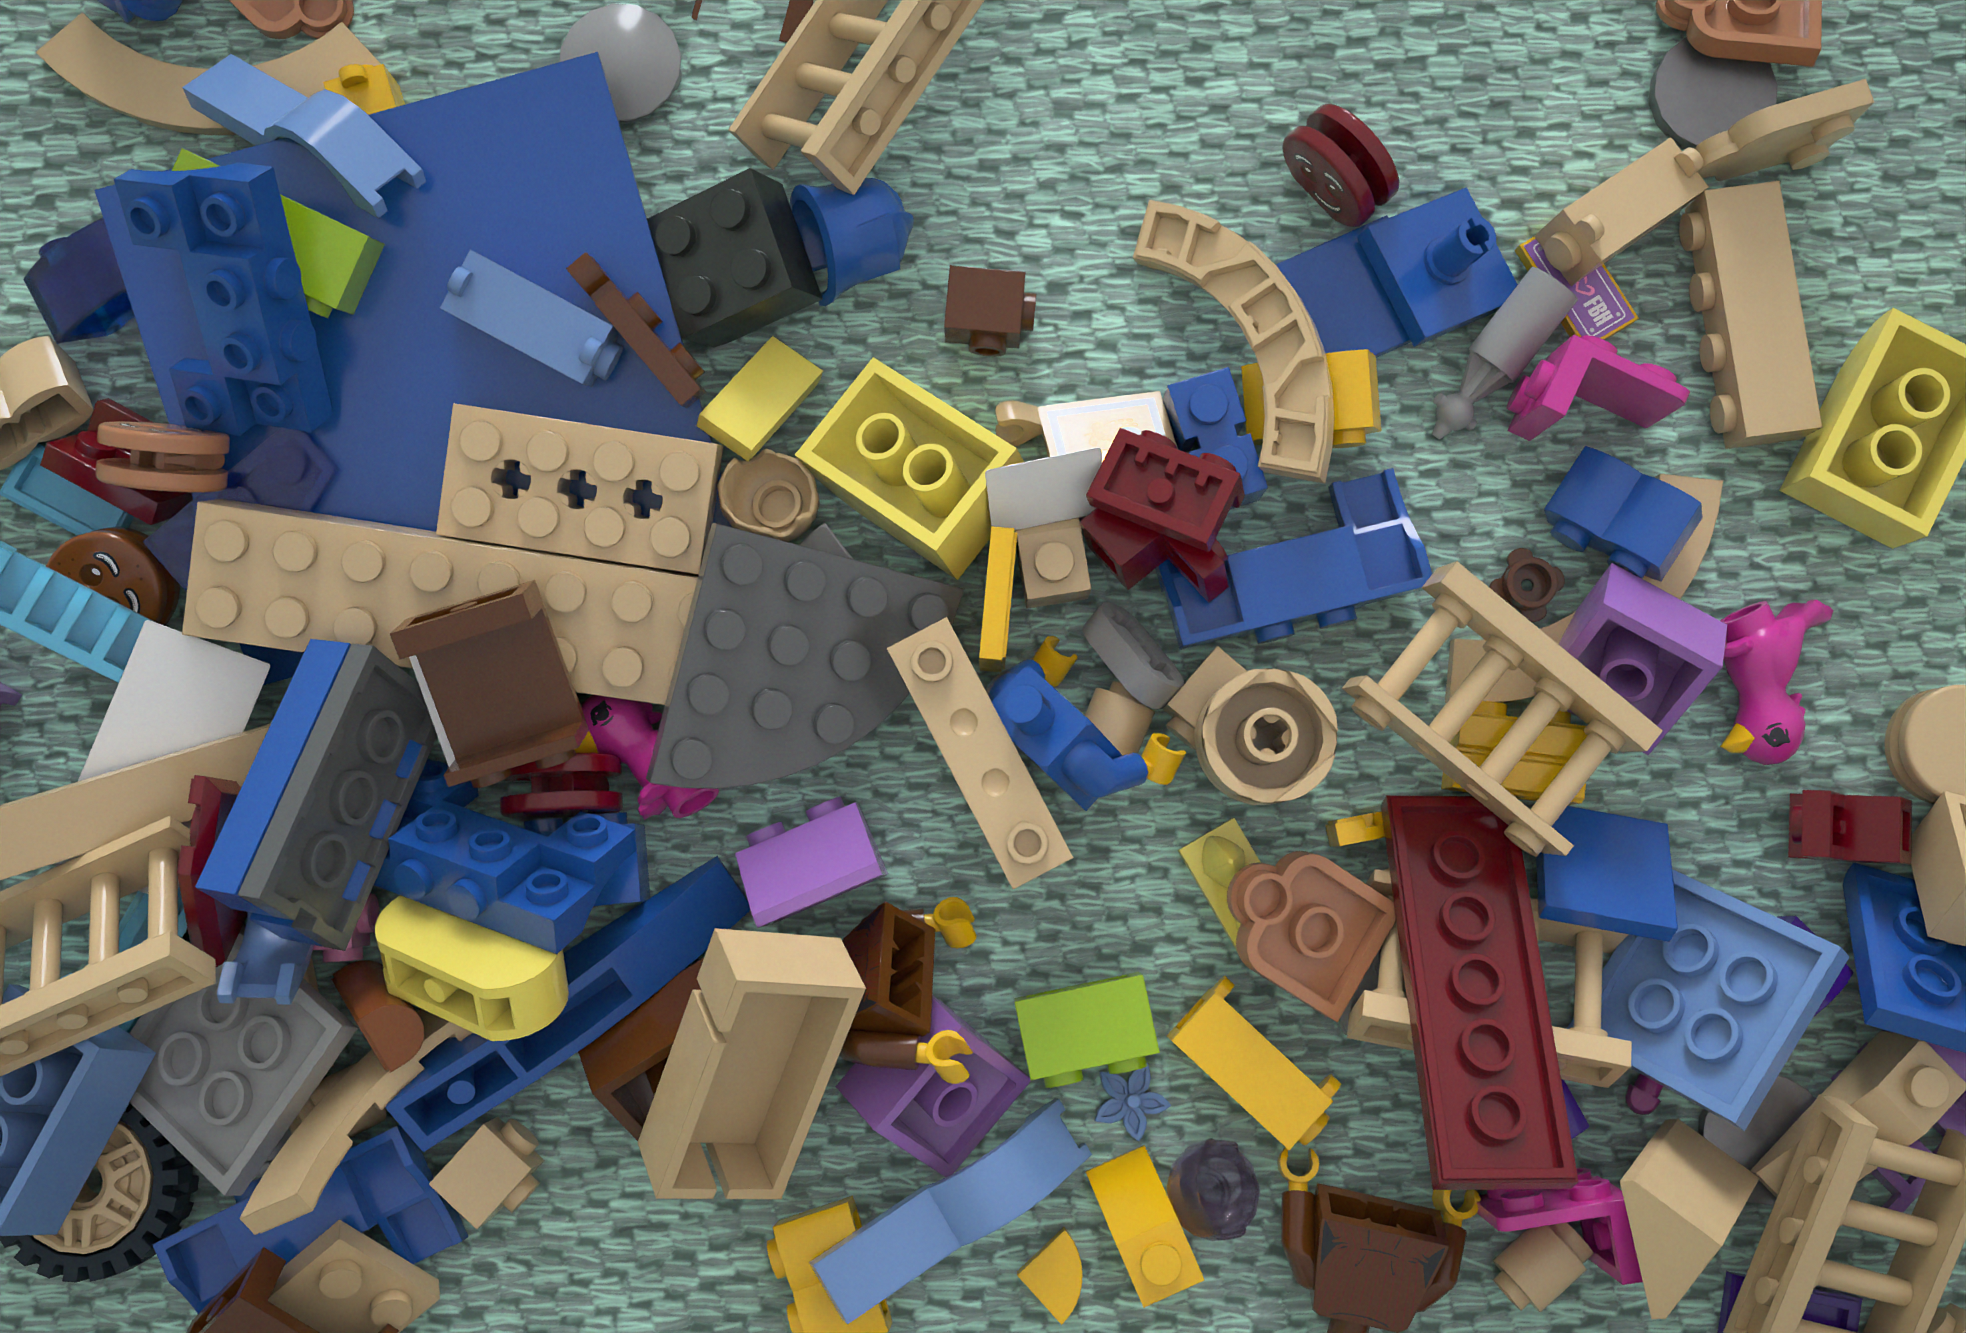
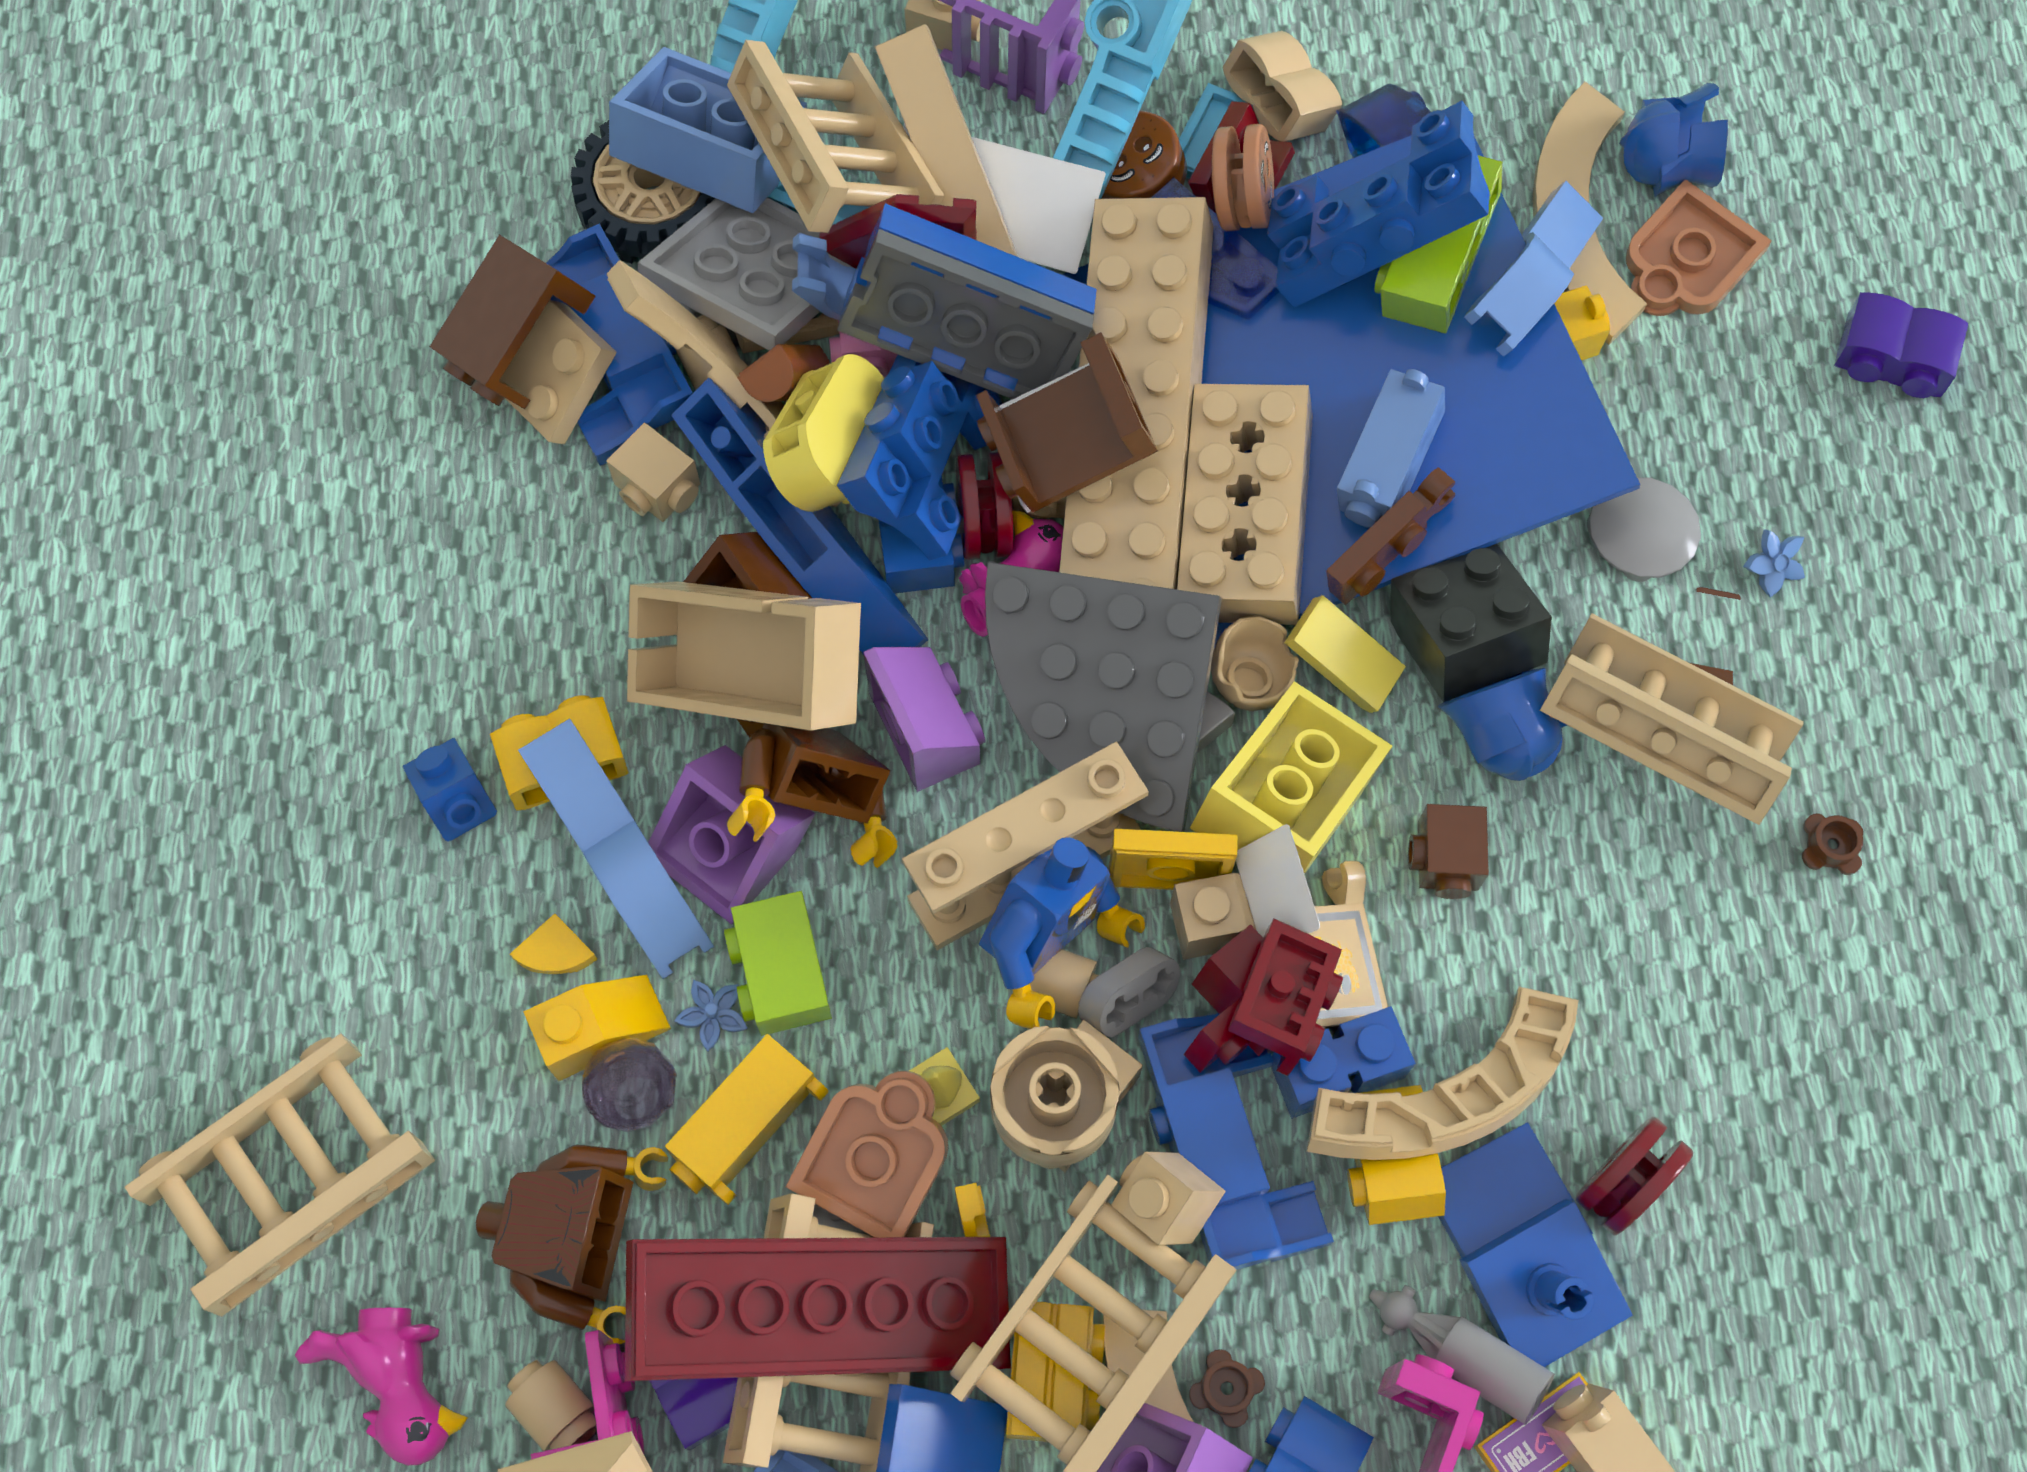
camera: 85 degrees right, 15 degrees down
none -> tan brick [1111,1152,1226,1245]

